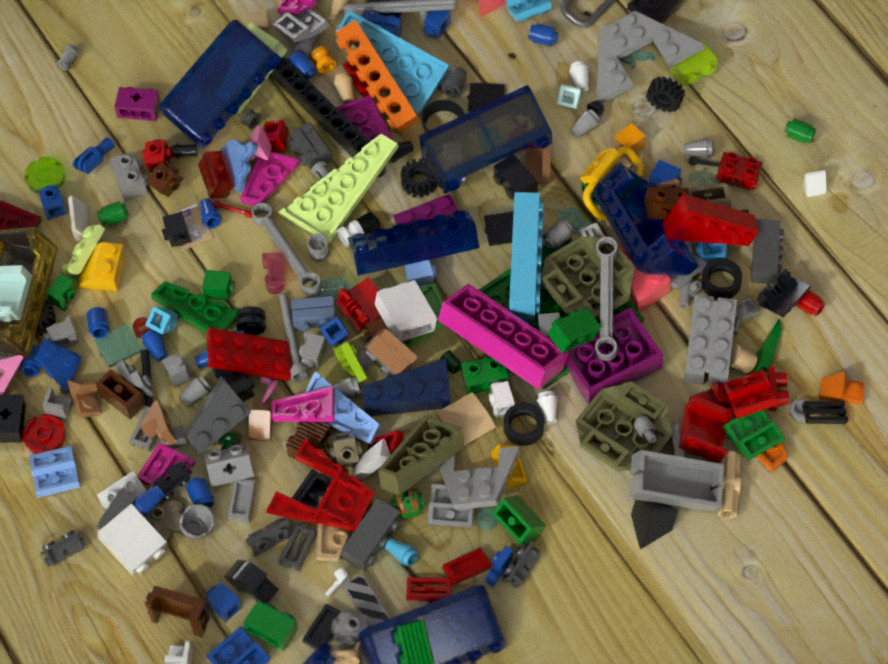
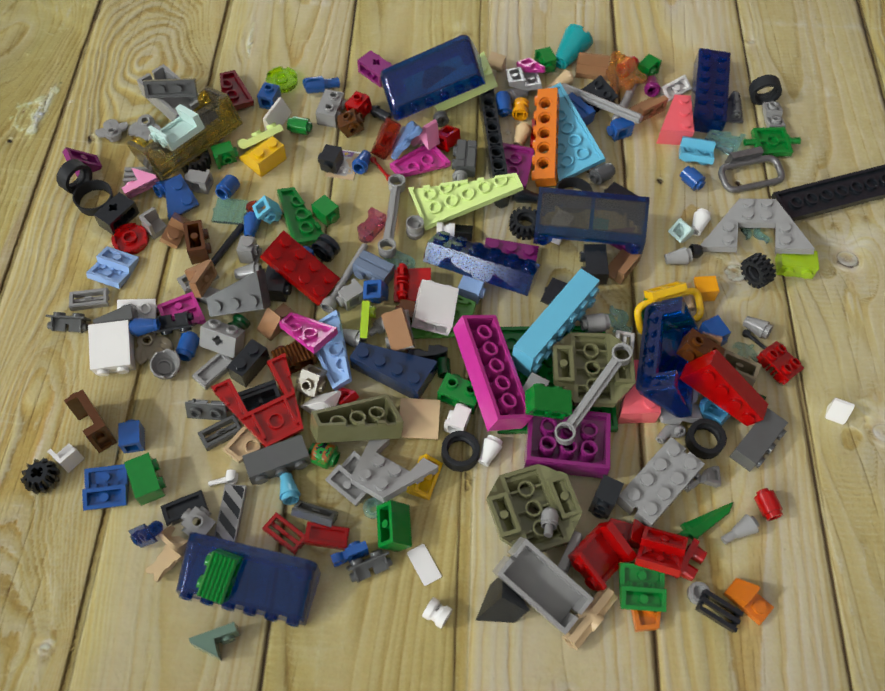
camera: 30 degrees right, 0 degrees up
light grey pin [57,44,79,70] -> none
light grey slope [116,360,154,397] -> none
black brick [224,560,279,603] -> none
bright pink bar [260,377,279,404] -> none
tan brick [730,345,757,374] -> none
black hinge [757,269,811,318] -> none
green brick [784,118,816,144] -> none
none -> light grey tile [69,288,110,311]
none -> black brick [227,339,270,387]
none -> dark grey tile [291,500,339,527]
none -> white sticker [407,544,442,586]
none -> black slope [408,344,448,361]
none -> white wheel [422,597,453,629]
none -> black brick [588,475,624,519]
none -> light grey cone [720,514,760,545]

